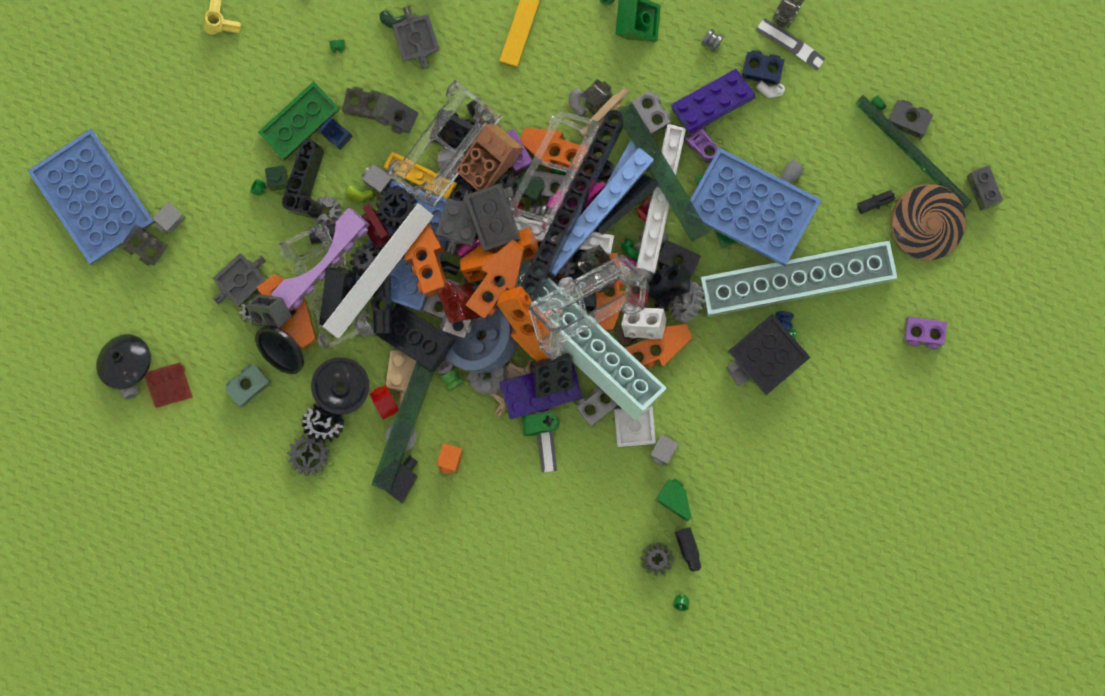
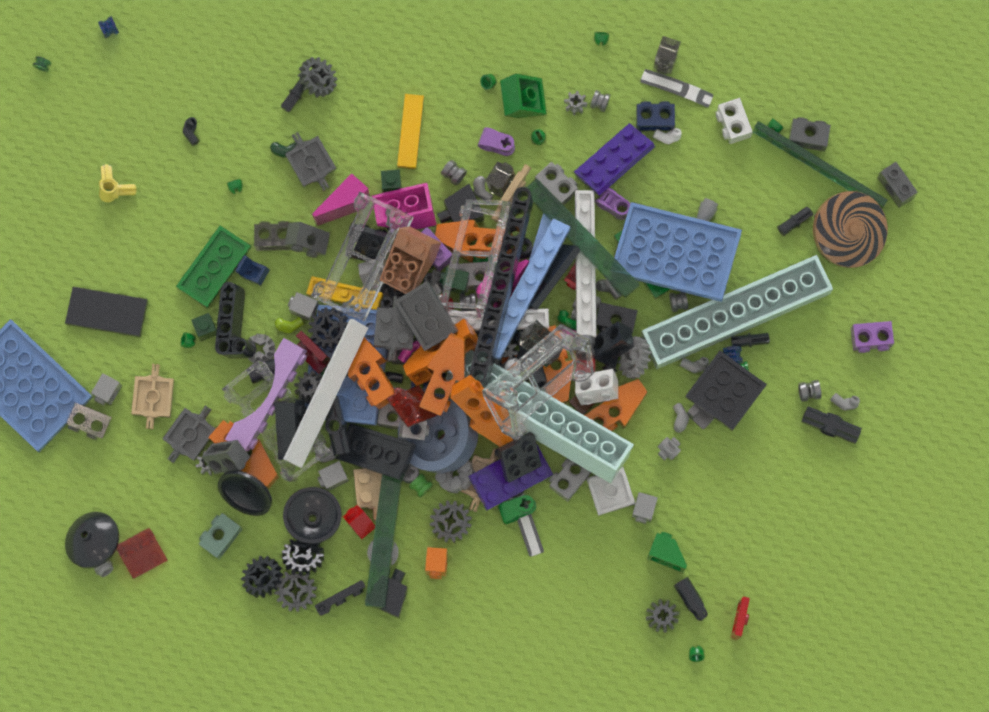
camera: 10 degrees left, 5 degrees down
none -> black tile [65,287,148,337]
none -> tan plate [131,364,174,430]
none -> black gear [241,556,283,598]
none -> dark pink slope [312,173,370,226]
none -> black hinge [315,580,366,616]
none -> light grey brick [317,461,349,491]
none -> dark pink slope [372,183,437,229]
none -> dark green brick [381,169,402,193]
none -> dark grey gear [430,500,472,543]
none -> black torso [437,184,484,224]
none -> flat silver wheel [441,160,467,186]
none -> medium lavender piece [477,127,515,156]
none -> green hinge [531,129,546,145]
none -> light grey gear [564,91,587,115]
none -> flat silver arm [596,279,623,300]
none -> light grey gear [658,437,681,461]
none -> flat silver wheel [669,292,688,312]
none -> light grey arm [673,403,689,433]
none -> light grey arm [680,357,709,373]
none -> white brick [715,98,753,144]
none -> black axle [731,333,770,348]
none -> red plate [731,596,750,640]
none -> flat silver wheel [798,380,821,402]
none -> black piece [801,406,862,444]
none -> light grey arm [830,393,860,411]

